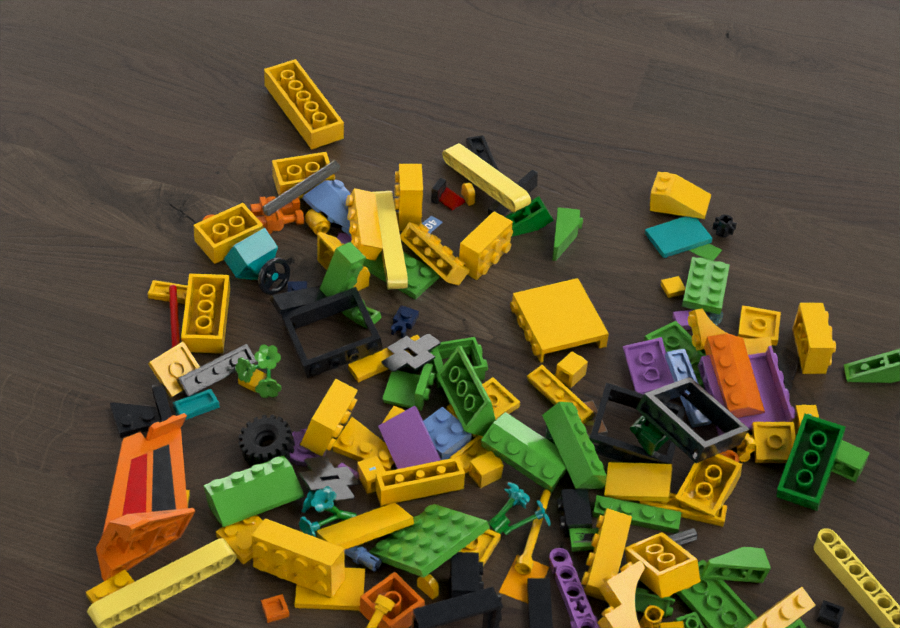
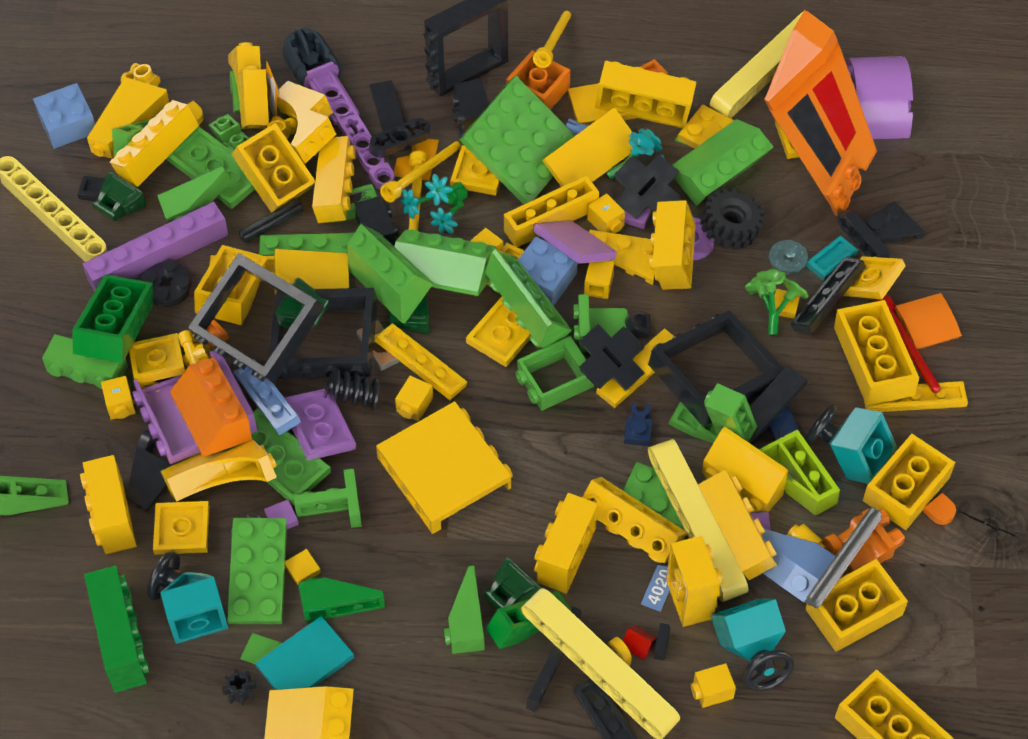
camera: 170 degrees right, 10 degrees up
none -> medium lavender brick [83,202,228,292]
none -> green brick [84,565,150,693]
none -> dark green piece [93,172,147,221]
none -> black plate [141,259,192,307]
none -> teal piece [147,550,228,644]
none -> bright green bracket [293,469,362,528]
none -> green slope [298,578,385,623]
none -> black piece [323,368,380,411]
none -> black beam [369,118,431,158]
none -> yellow piece [380,141,462,203]
none -> dark green piece [484,558,541,609]
none -> black tile [625,310,651,339]
none -> yellow brick [691,663,736,708]
none -> teal piece [711,598,794,691]
none -> lime wedge [759,430,840,516]
none -> clear light blue gear [769,240,808,275]
none -> medium lavender cylinder [845,56,913,139]
none -> orange slope [894,293,962,350]

